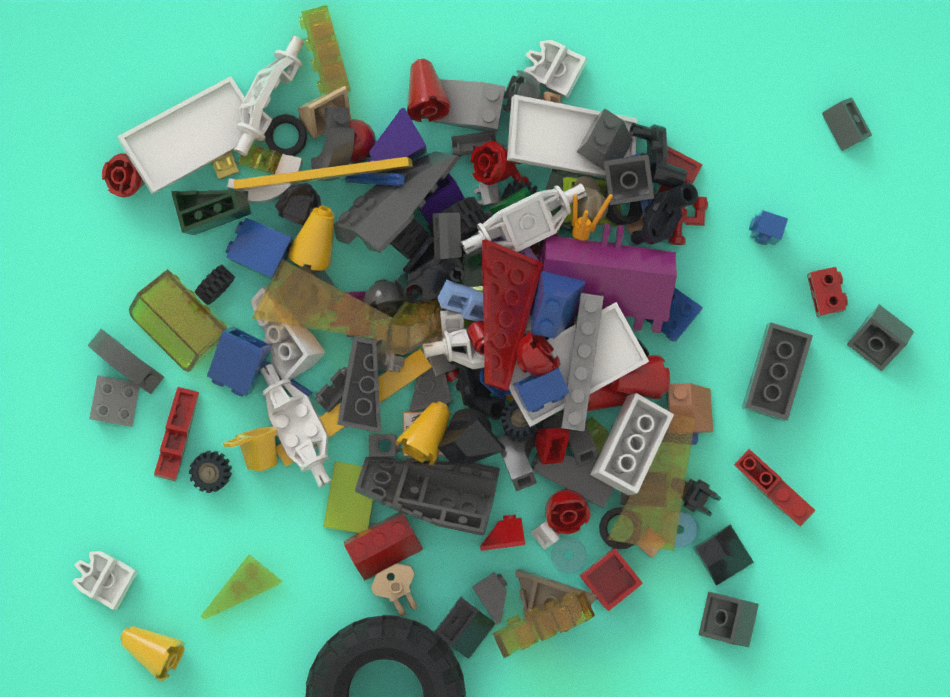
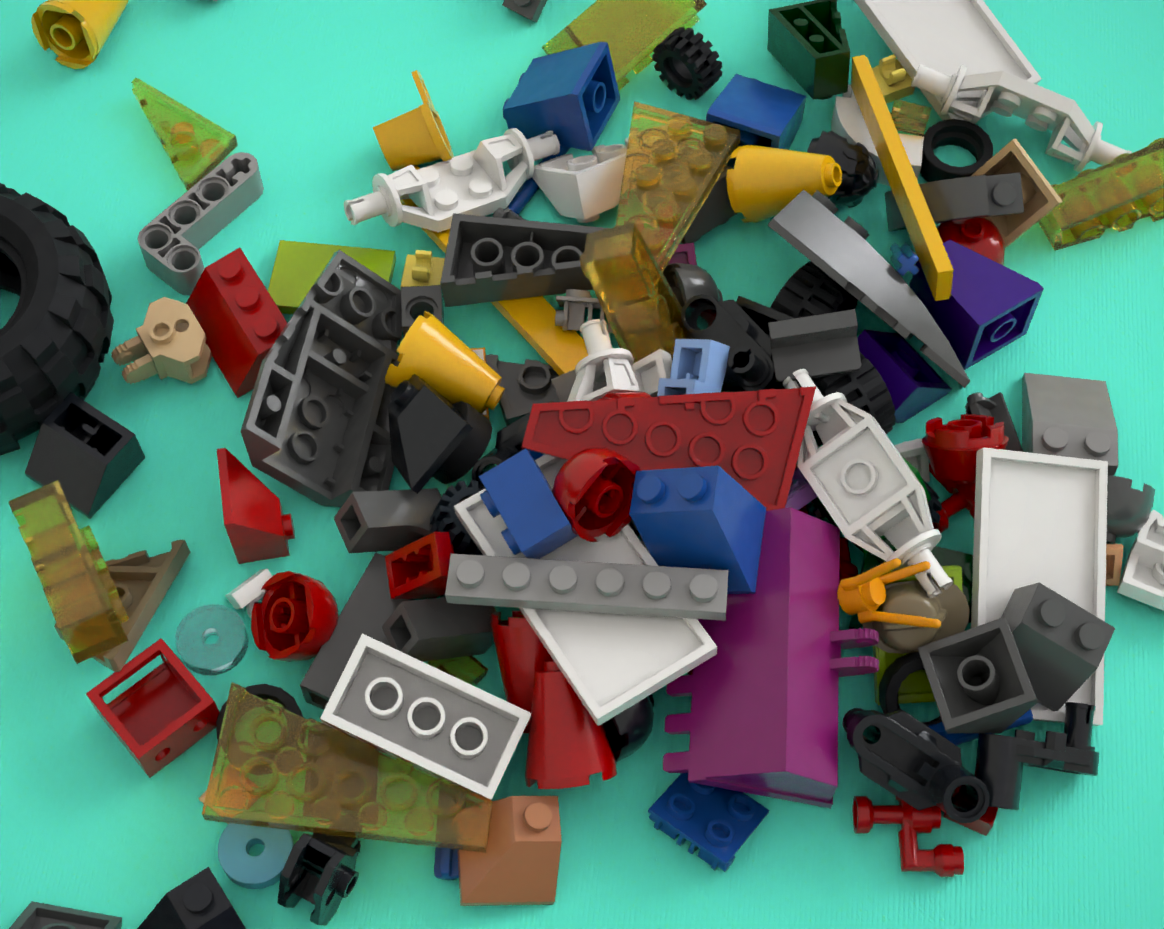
camera: 90 degrees right, 25 degrees down
red slope [154,387,199,482] -> none
black wheel [189,450,232,493] -> none
red cone [407,59,451,122] -> none
dark grey slope [472,572,508,625] -> none
red tile [667,146,703,184] -> none
none -> light grey beam [138,152,264,295]
none -> light yellow tile [400,250,445,287]

